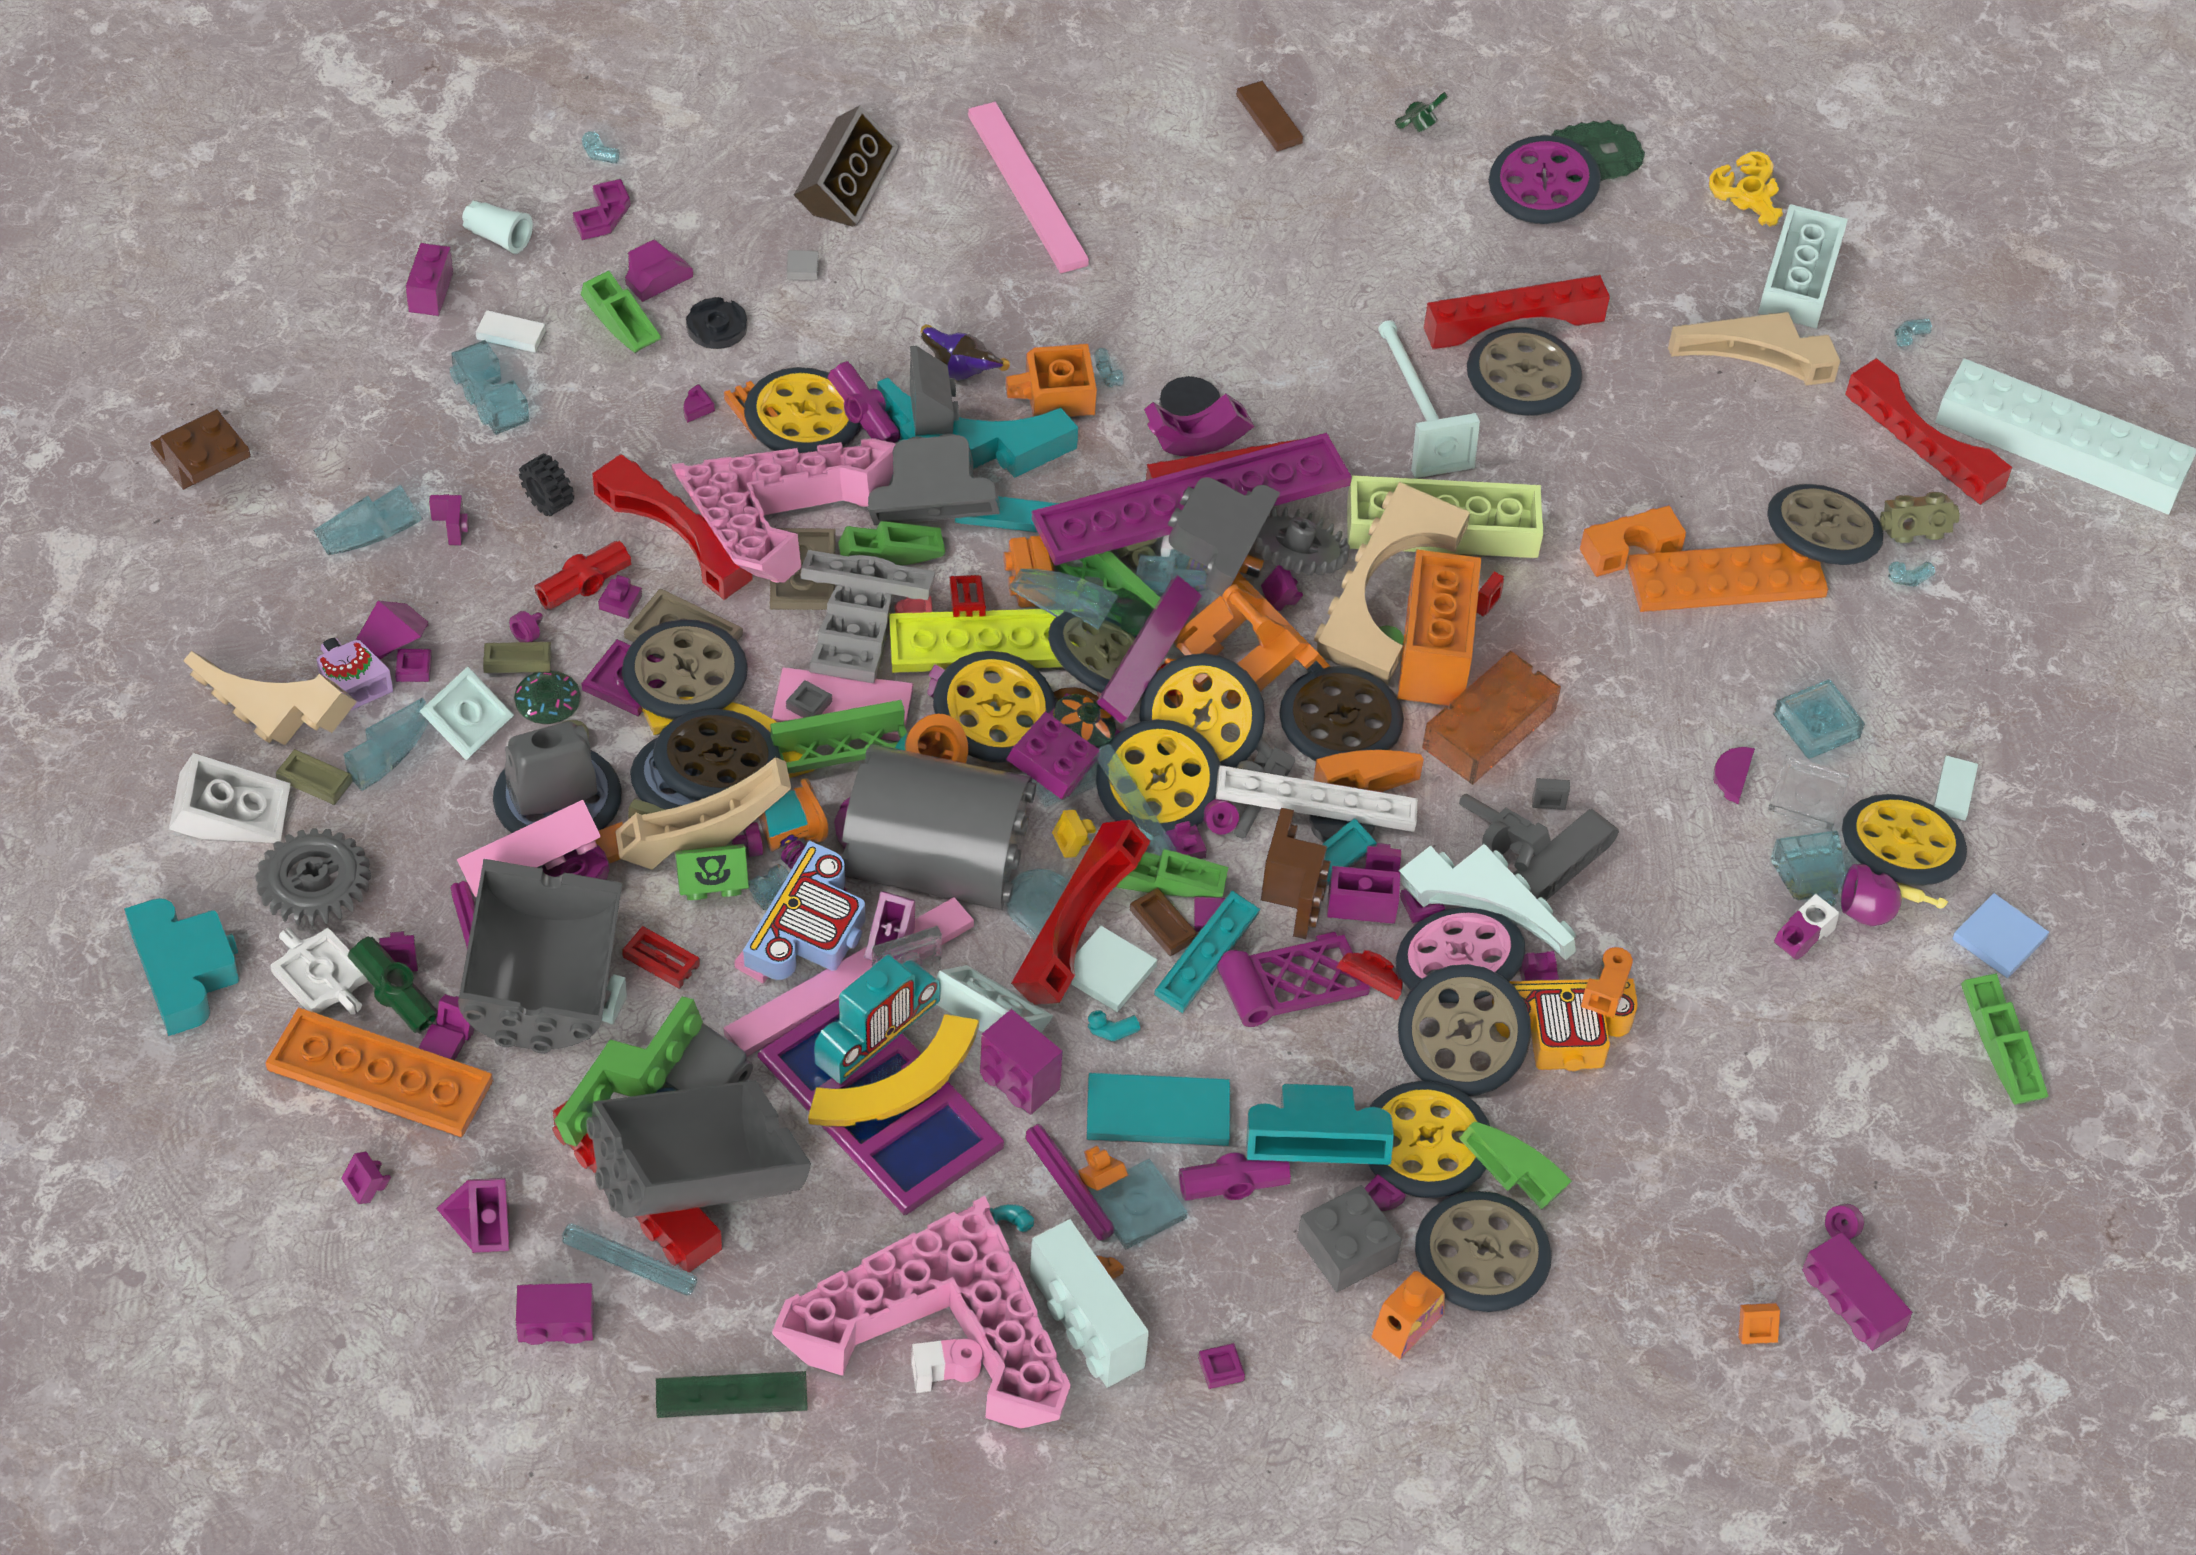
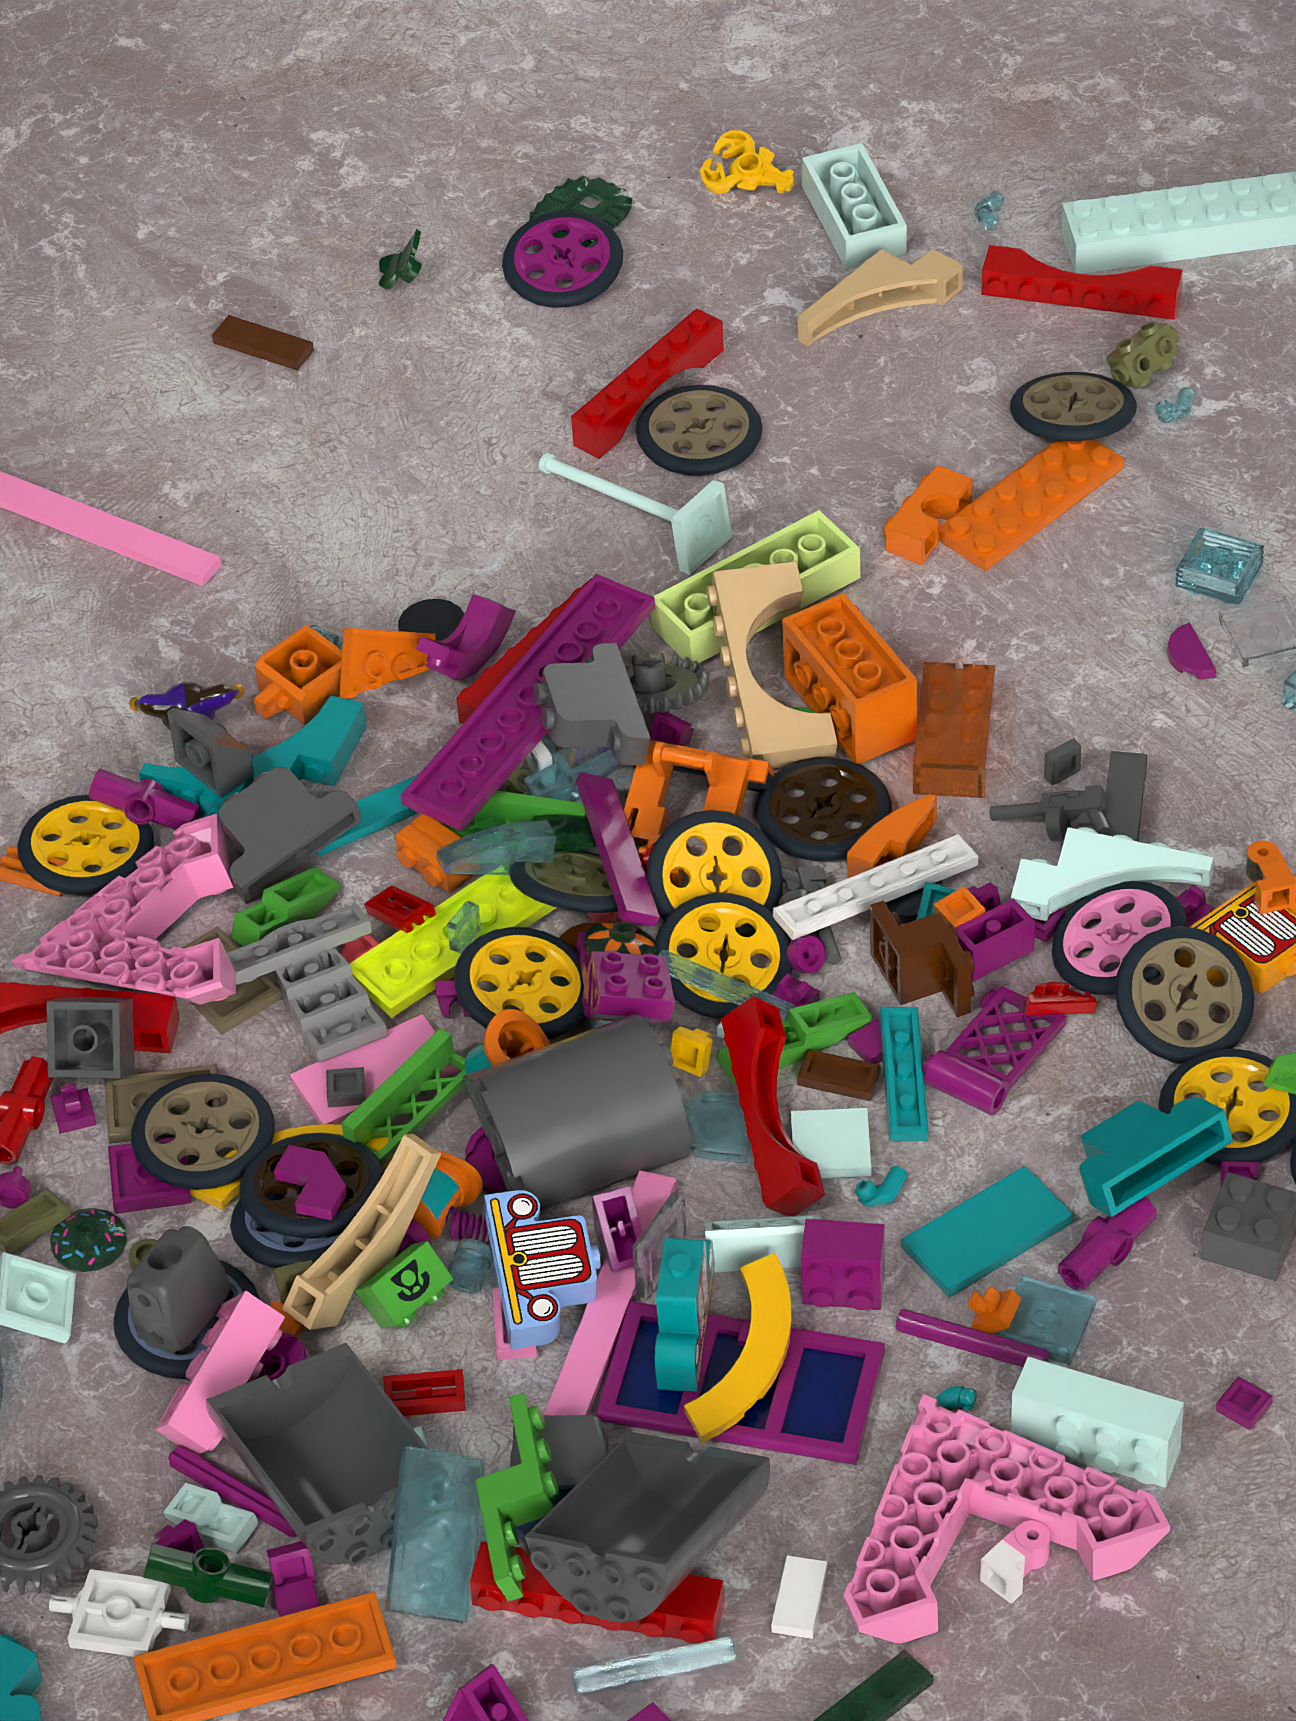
camera: 30 degrees left, 5 degrees down
none -> dark grey brick [47,997,134,1078]
none -> light aqua slope [163,1483,259,1554]
none -> magenta tile [274,1145,347,1220]
none -> orange wing [339,628,436,699]
none -> clear light blue tile [385,1446,483,1624]
none -> clear light blue tile [447,901,481,954]
none -> white tile [771,1556,828,1639]
none -> orange tile [934,886,986,928]

